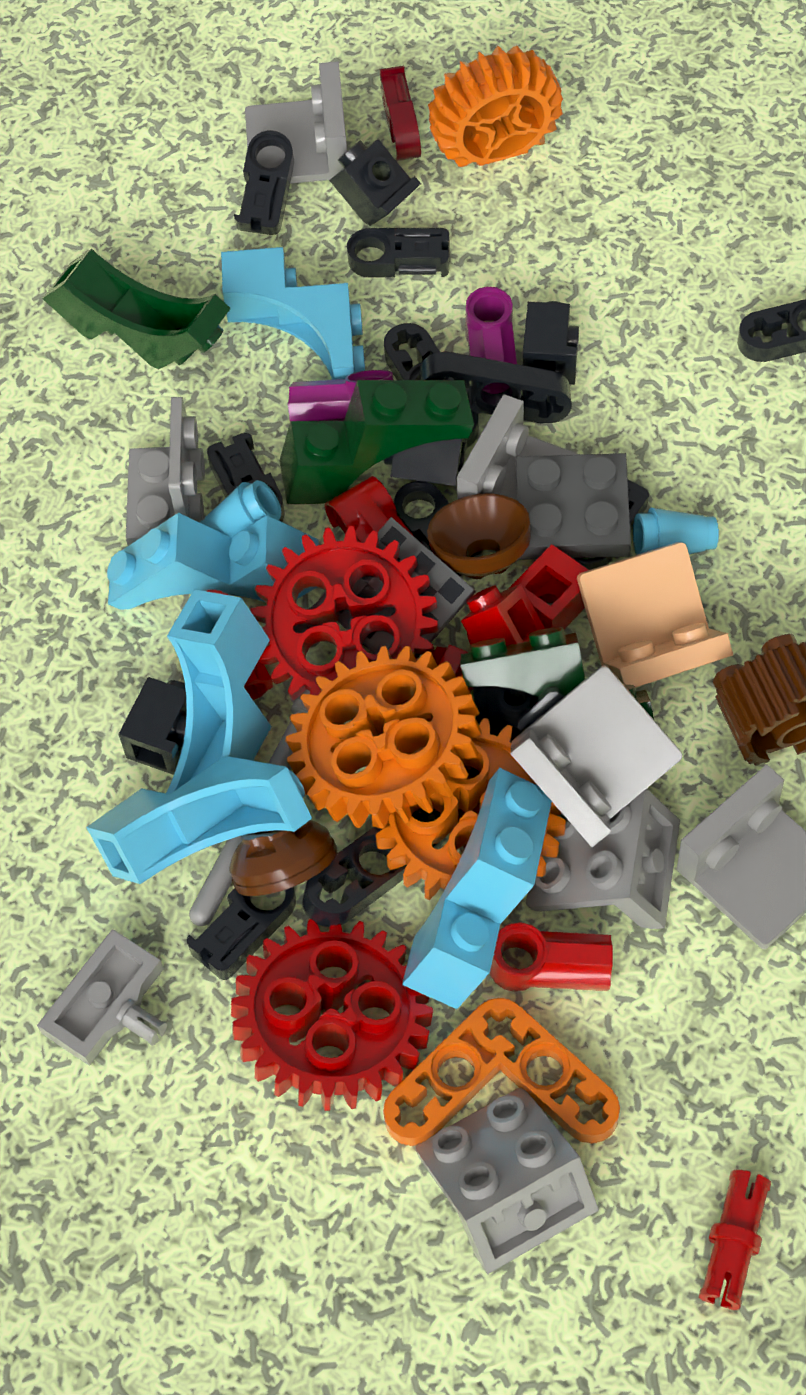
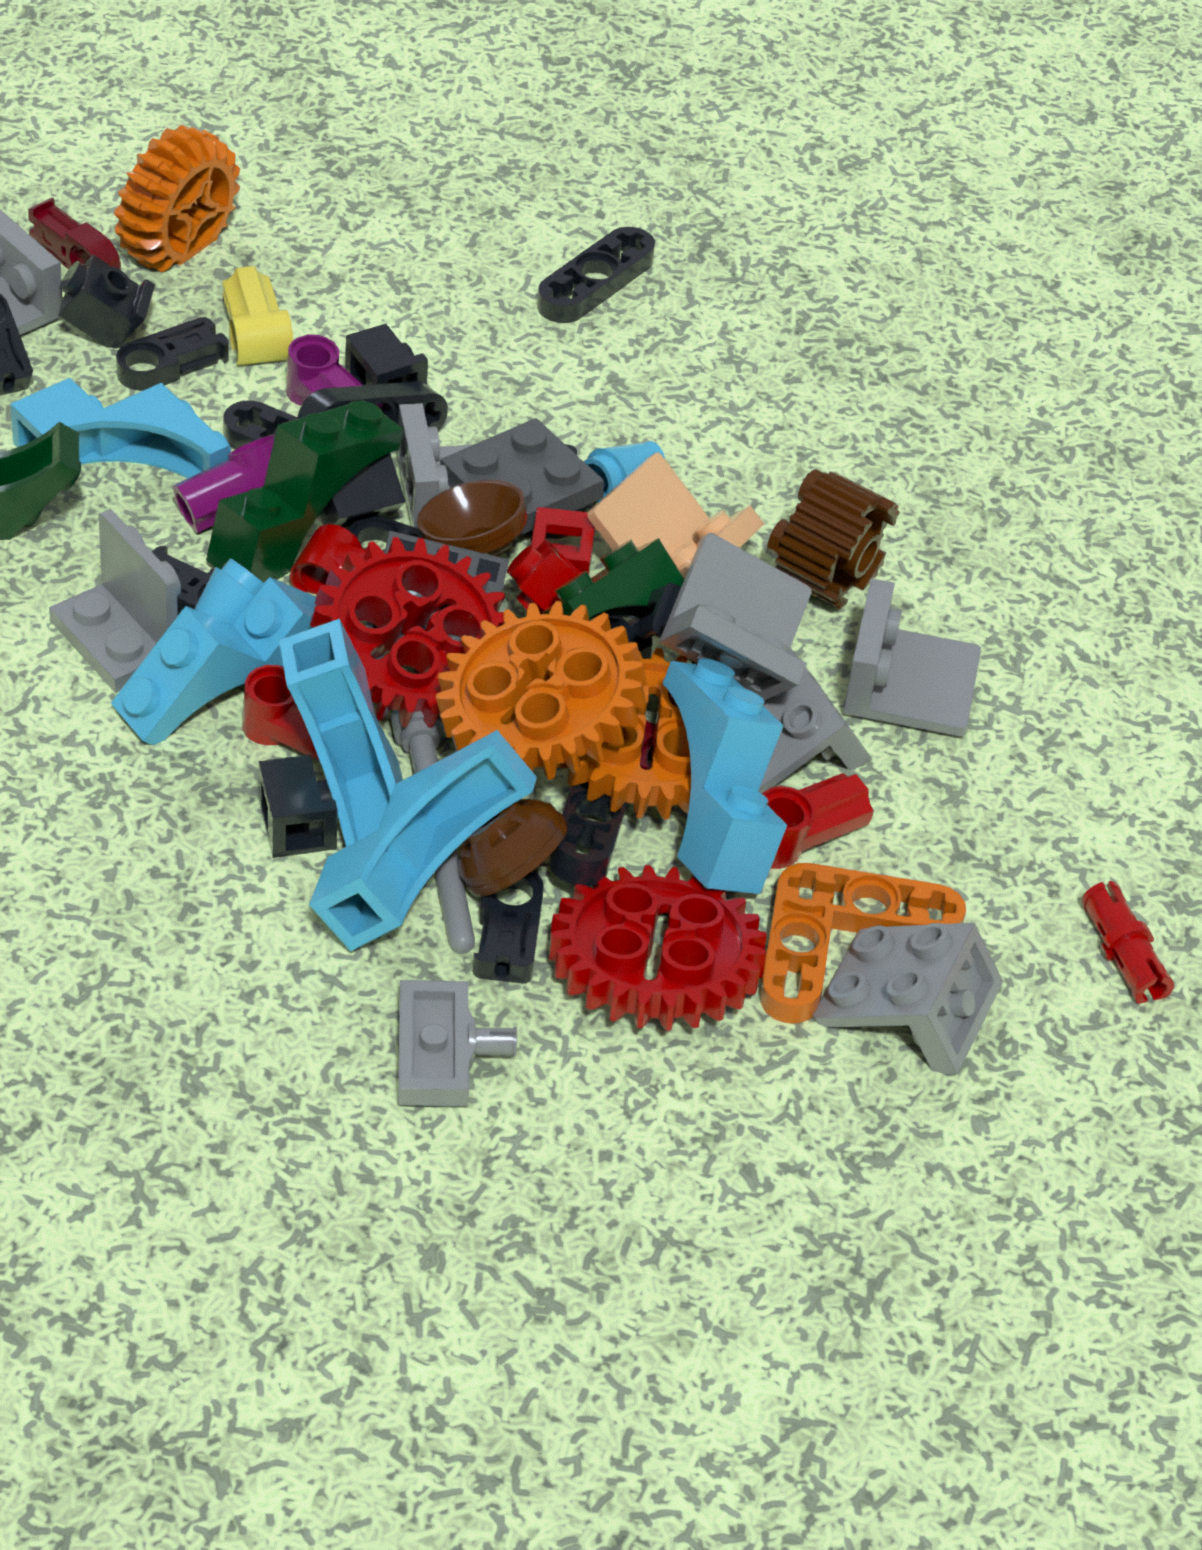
camera: 45 degrees left, 15 degrees down
none -> light yellow piece [222,266,293,366]

